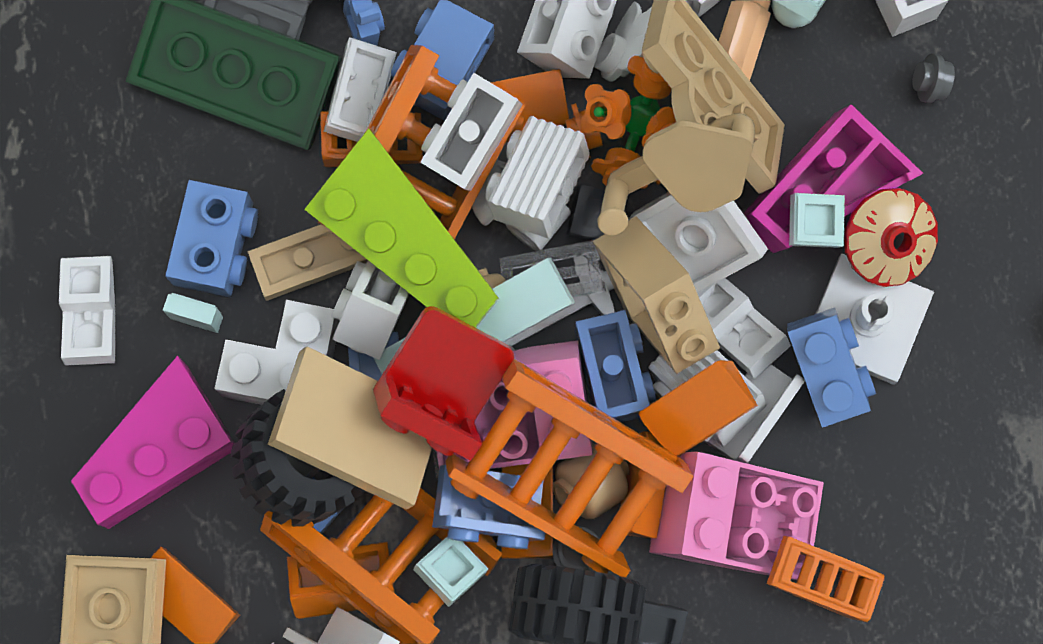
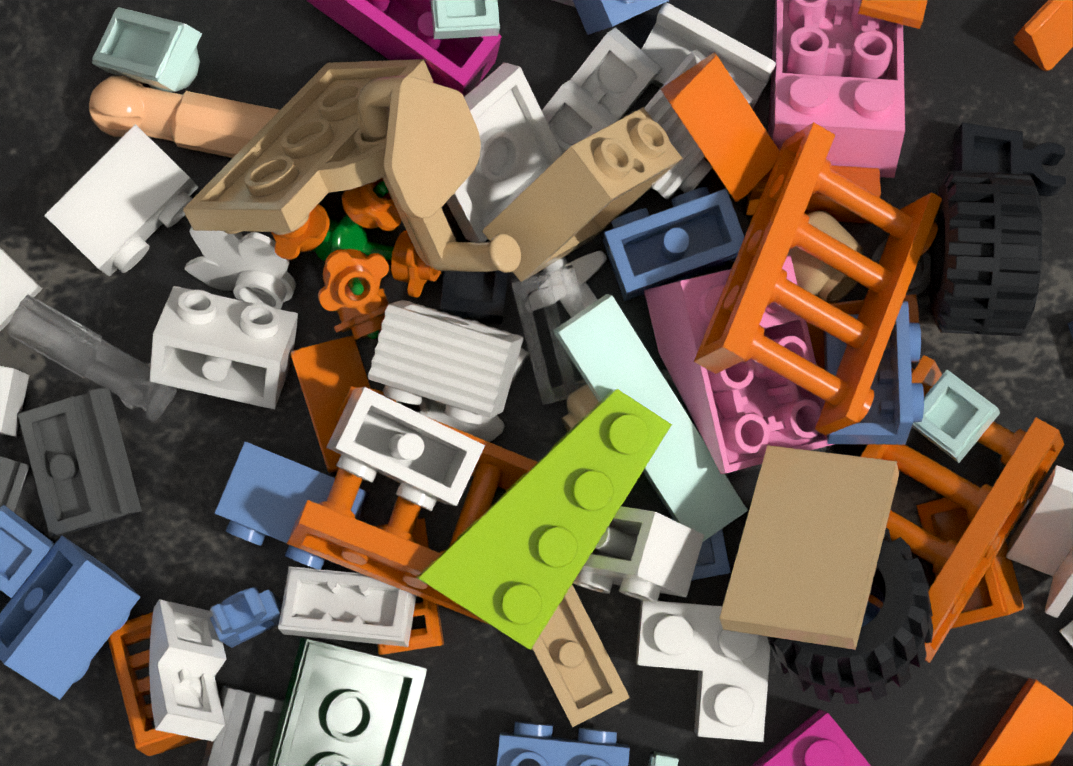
camera: 90 degrees left, 5 degrees up
red bracket [373,306,514,461] -> none

